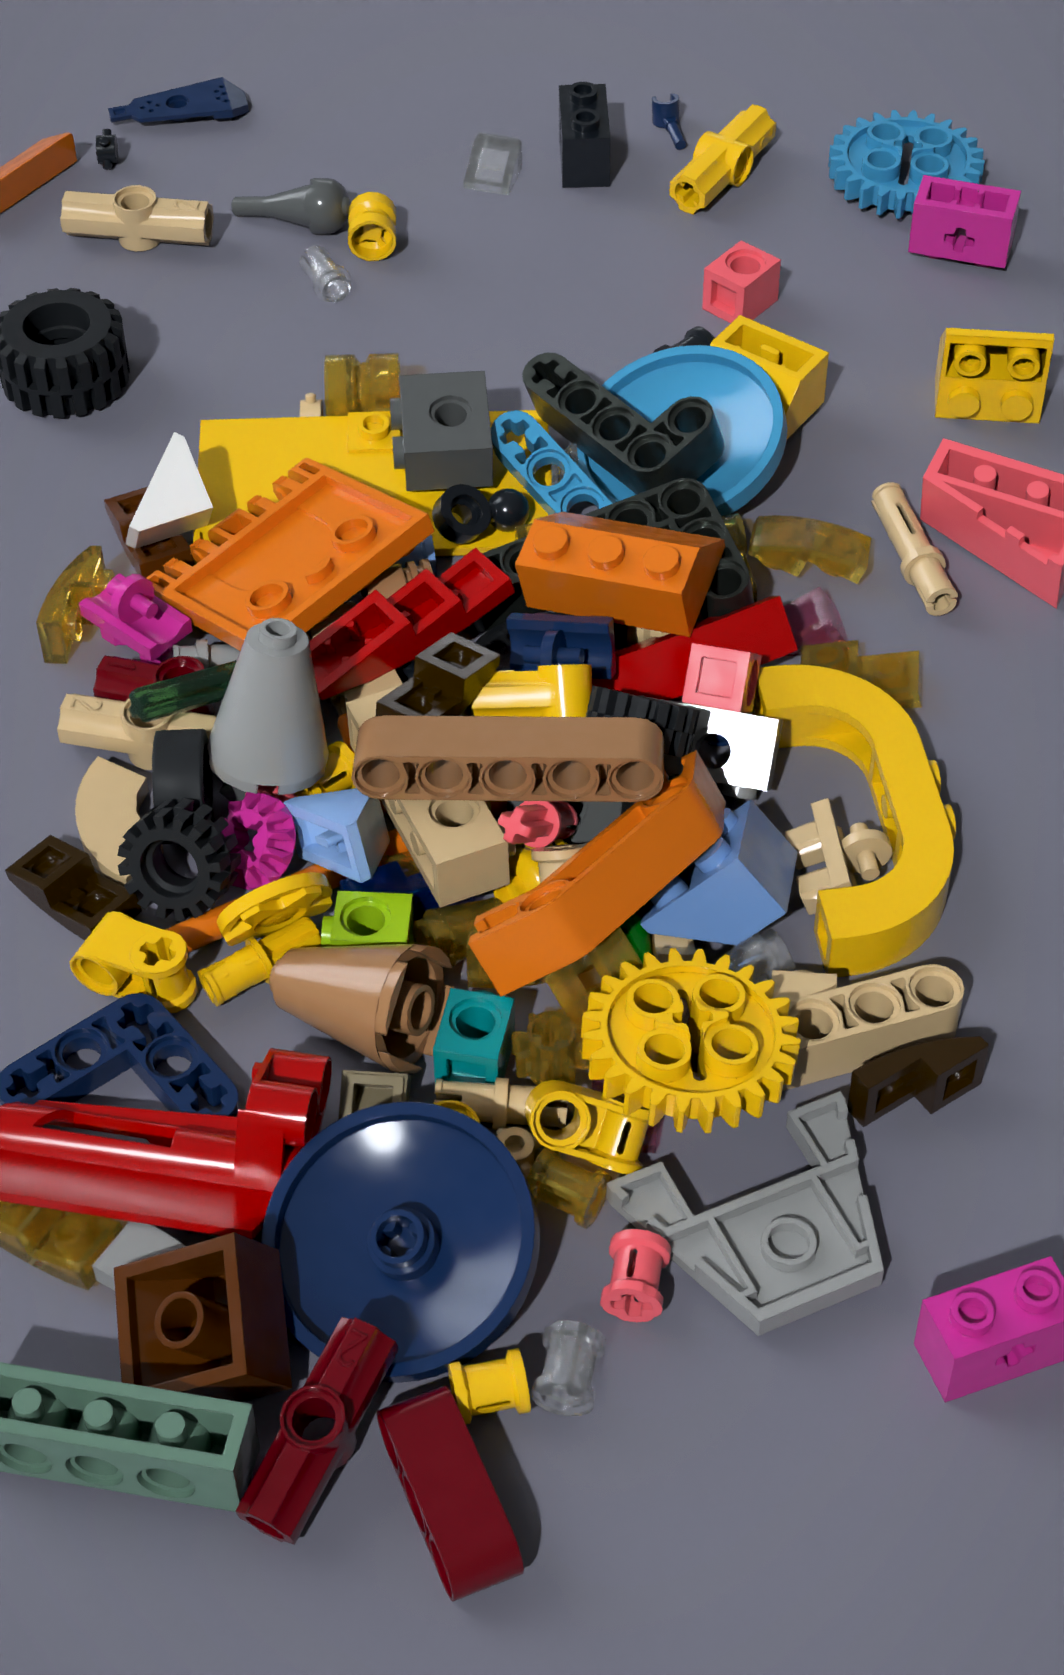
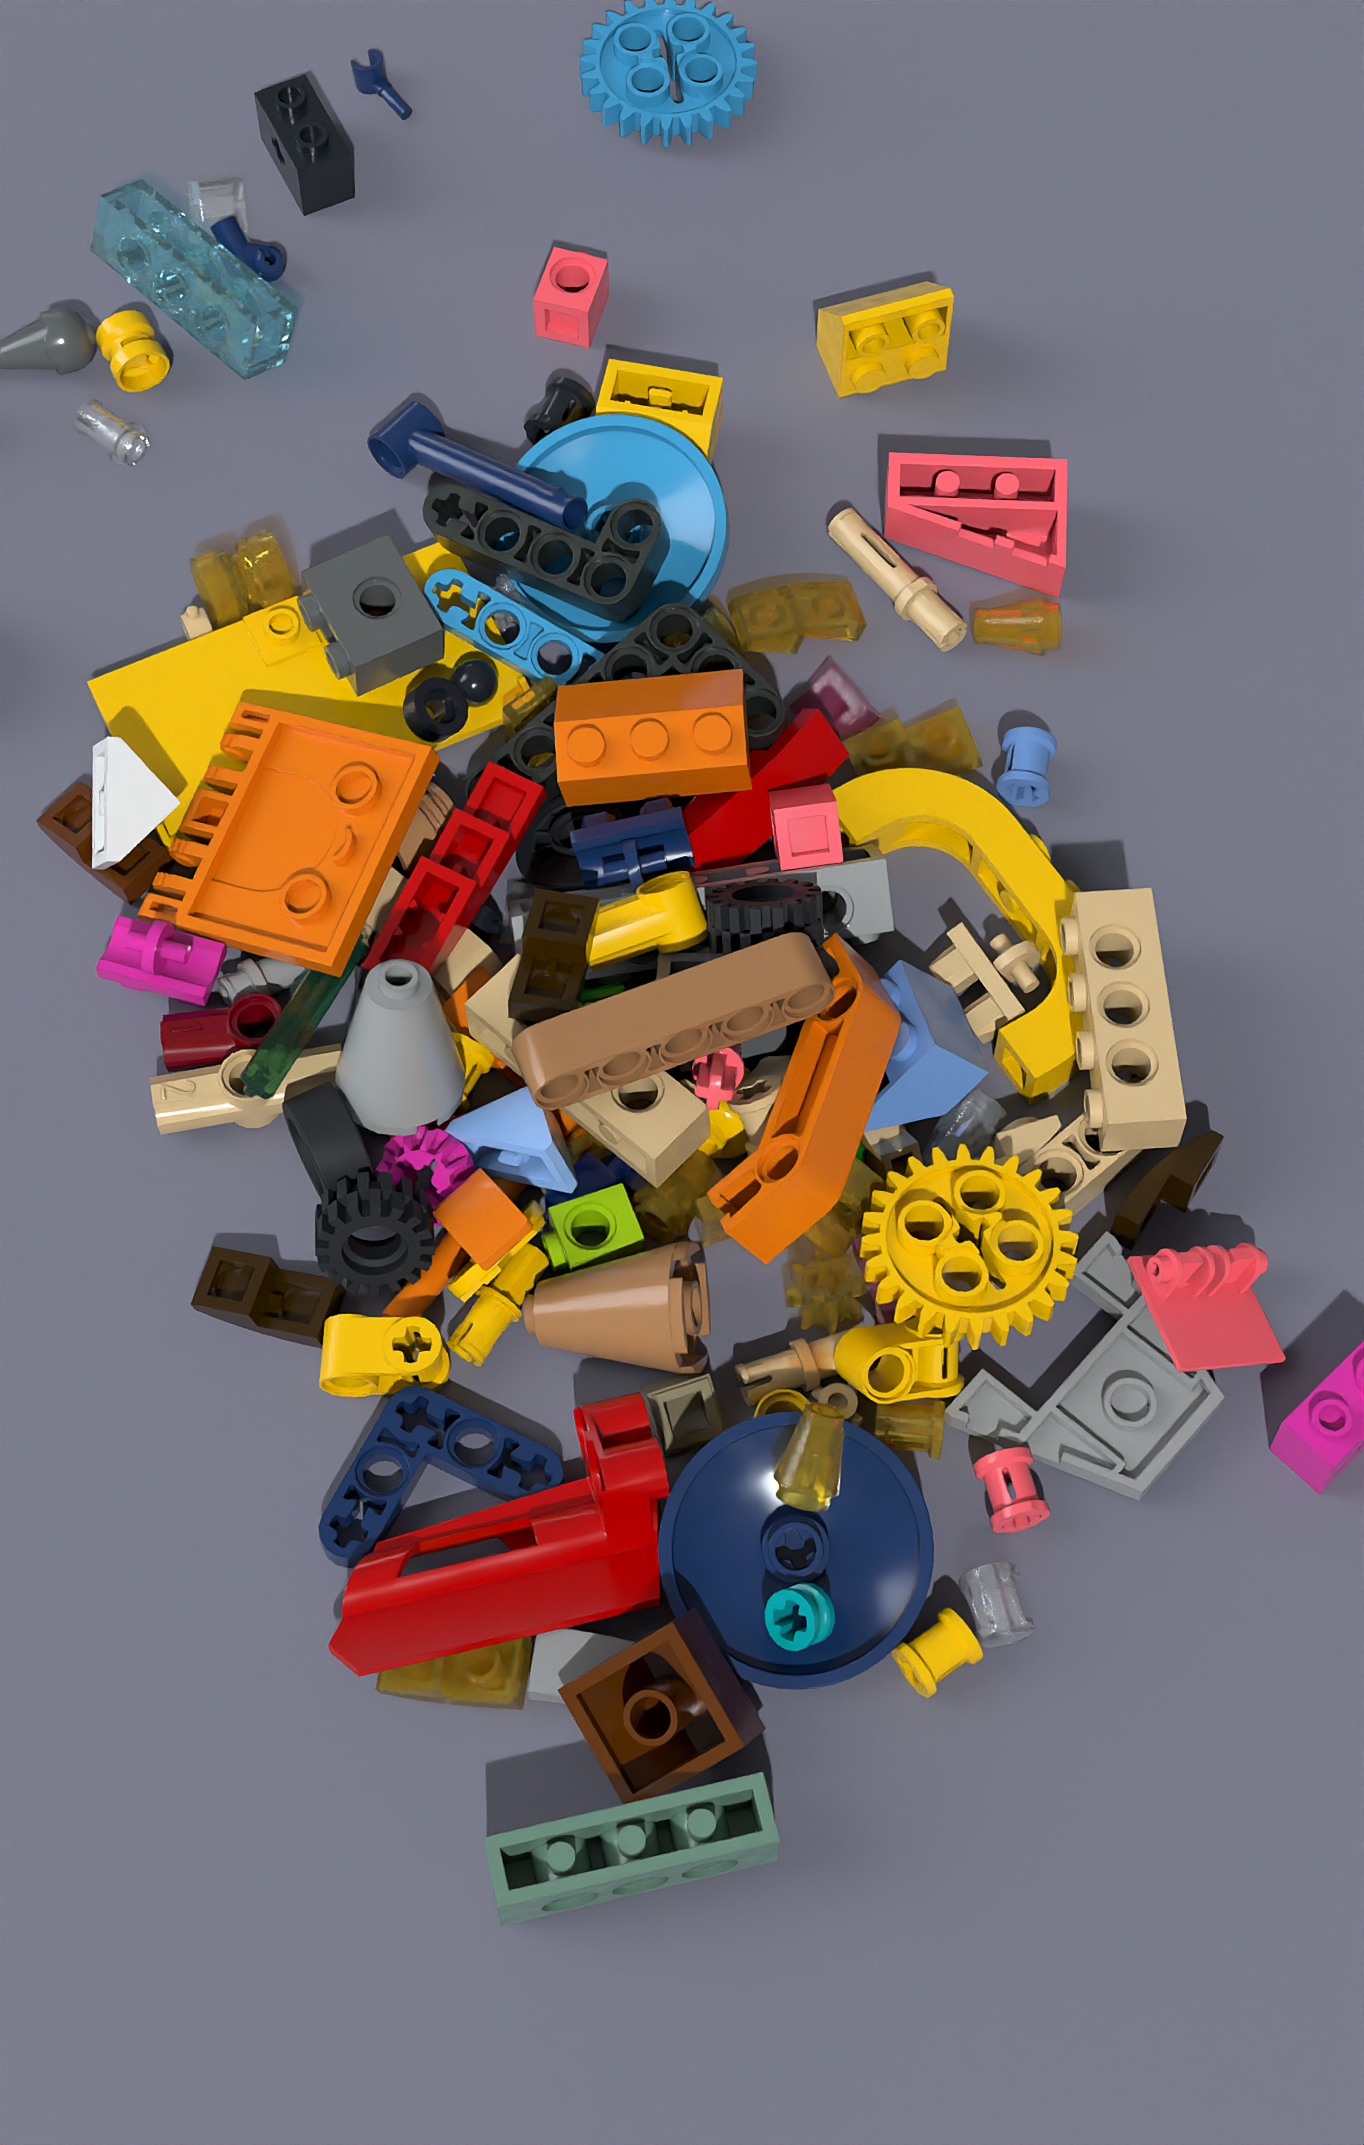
camera: 25 degrees left, 15 degrees up
clear yellow slope [36,546,114,664] -> none
tan tile [75,756,164,886] -> none
dark red piece [235,1317,399,1545] -> none
dark red beam [376,1385,524,1601] -> none
teal brick [433,988,515,1084] -> none
yellow piece [669,104,776,215] -> none
dark pink brick [908,175,1021,269] -> none
none -> clear light blue brick [90,179,298,381]
none -> dark blue arm [210,215,285,283]
none -> dark blue piece [367,401,588,532]
none -> orange panel [432,1168,533,1271]
none -> teal bush [764,1582,835,1651]
none -> clear yellow cone [773,1402,846,1512]
none -> clear yellow cone [974,597,1062,656]
none -> medium blue bush [996,726,1057,807]
none -> tan brick [1060,888,1187,1152]
none -> coral hinge [1126,1242,1286,1372]

